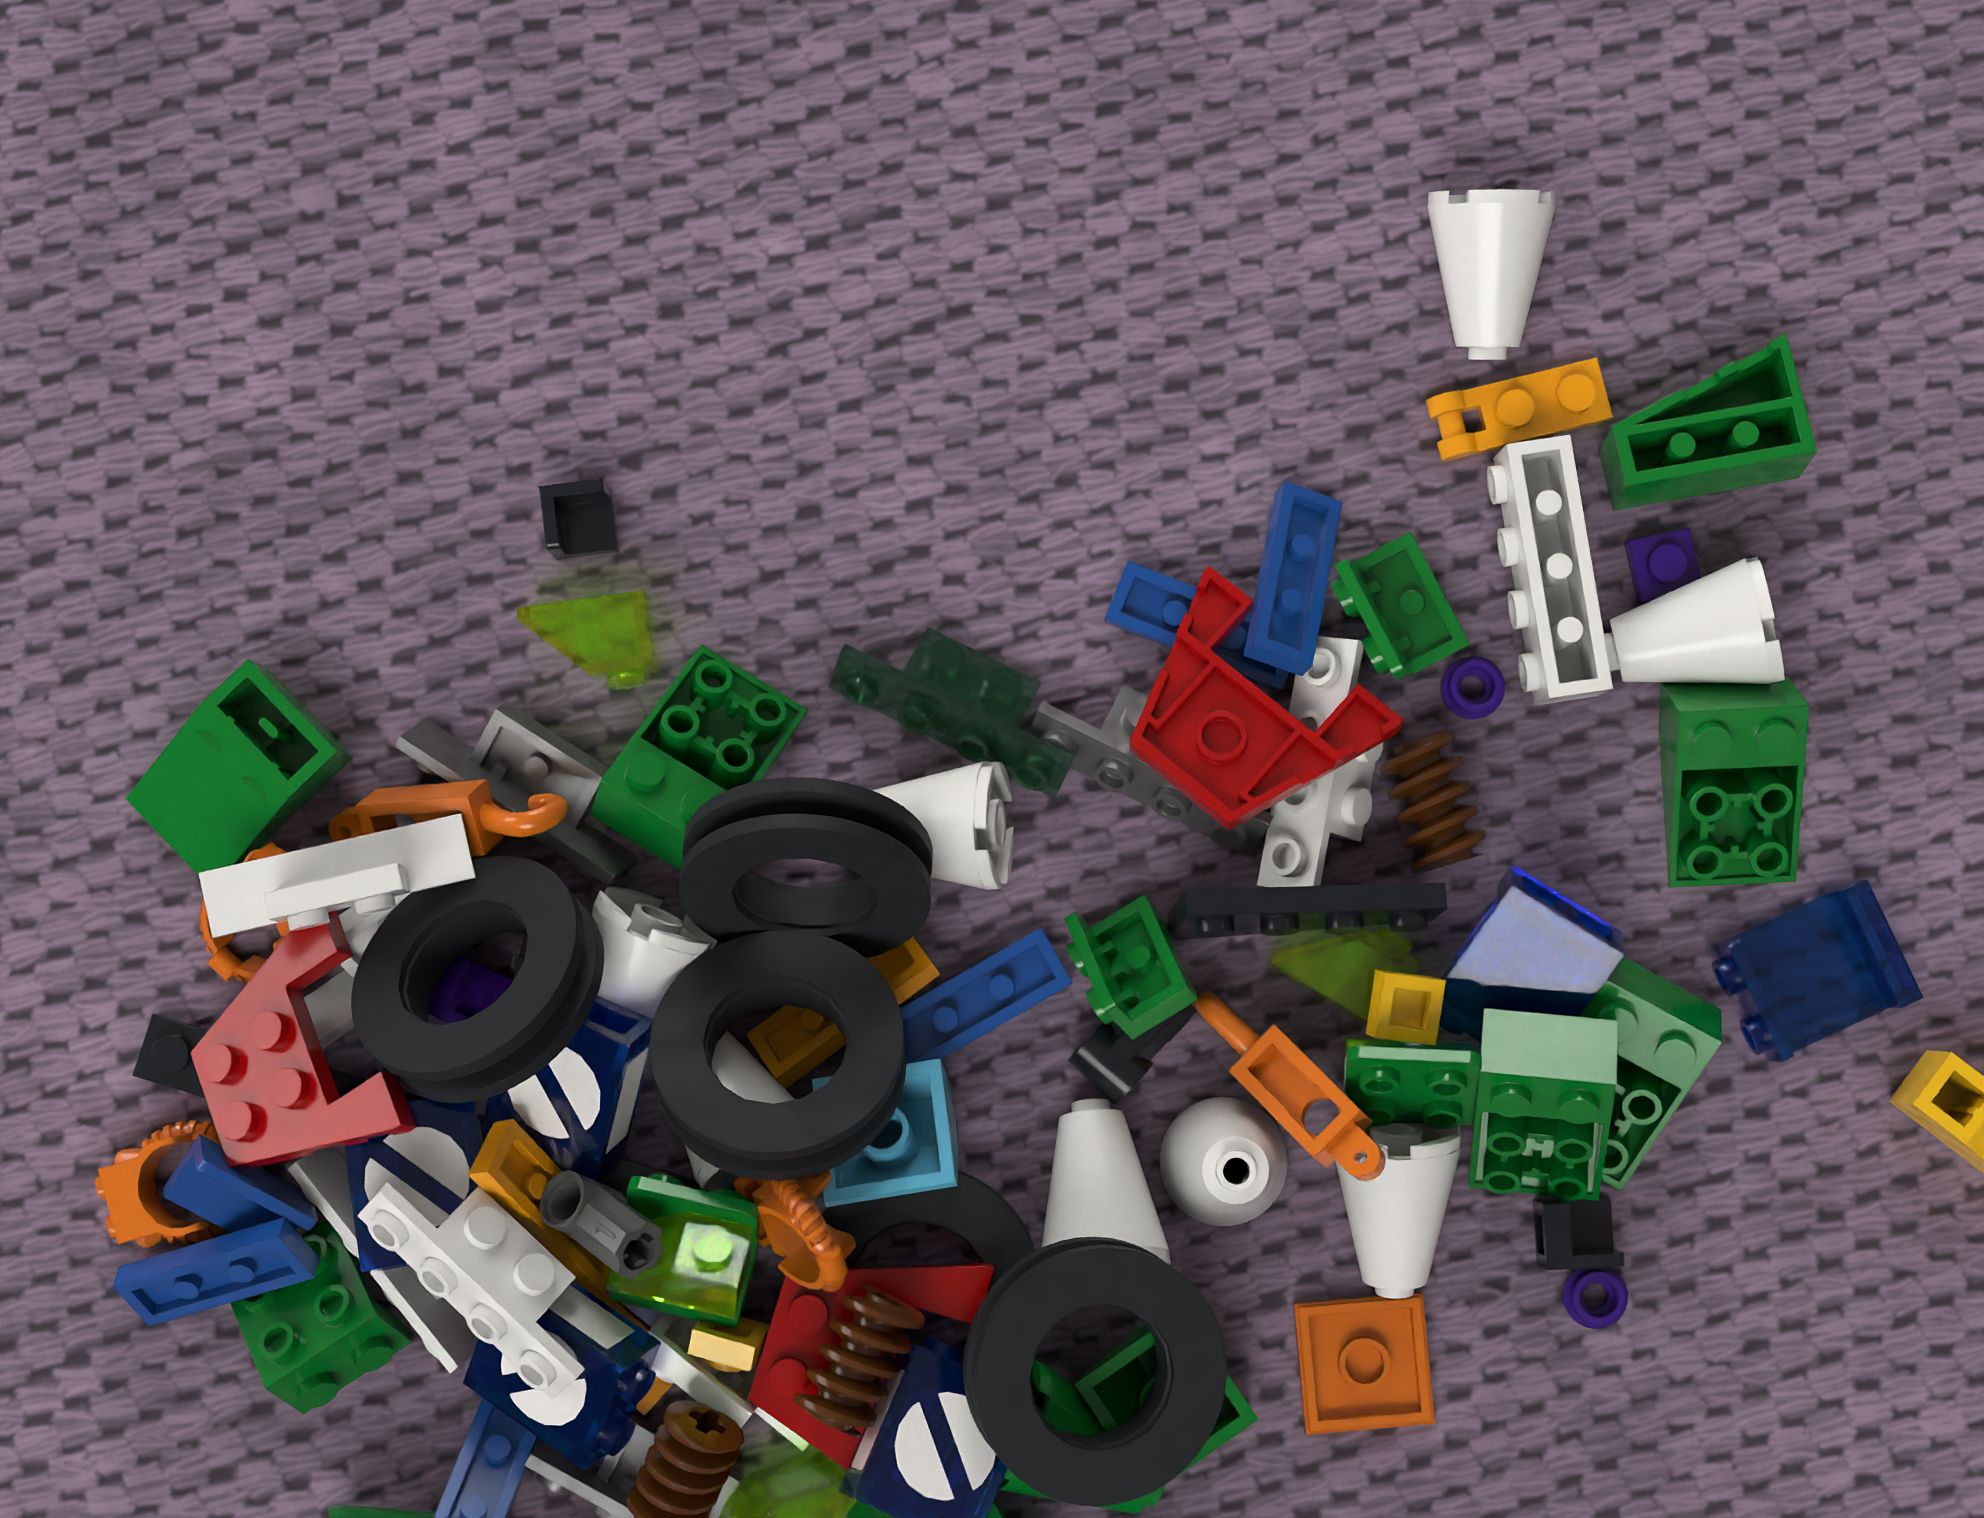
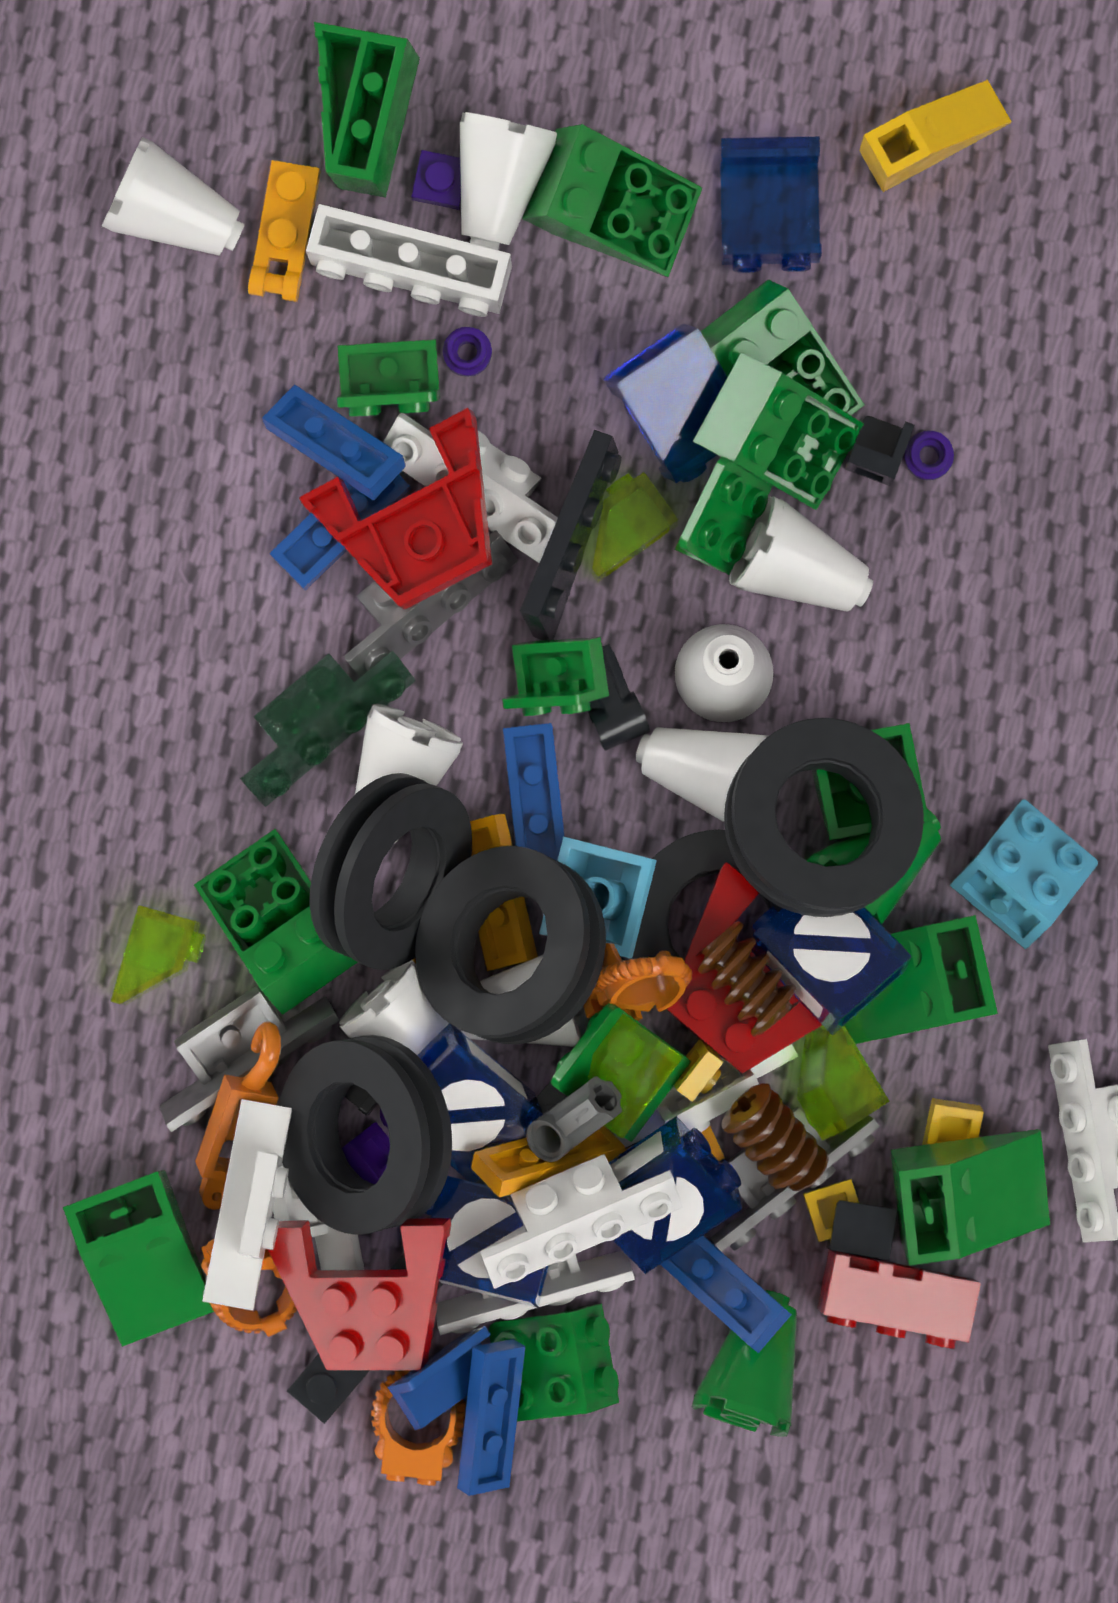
camera: 60 degrees left, 0 degrees up
black panel [539,478,619,560] -> none
orange piece [1194,990,1386,1181] -> none
orange tile [1293,1292,1435,1435] -> none
yellow plate [1366,969,1446,1045] -> none
reddish brown piece [1380,732,1487,873] -> none

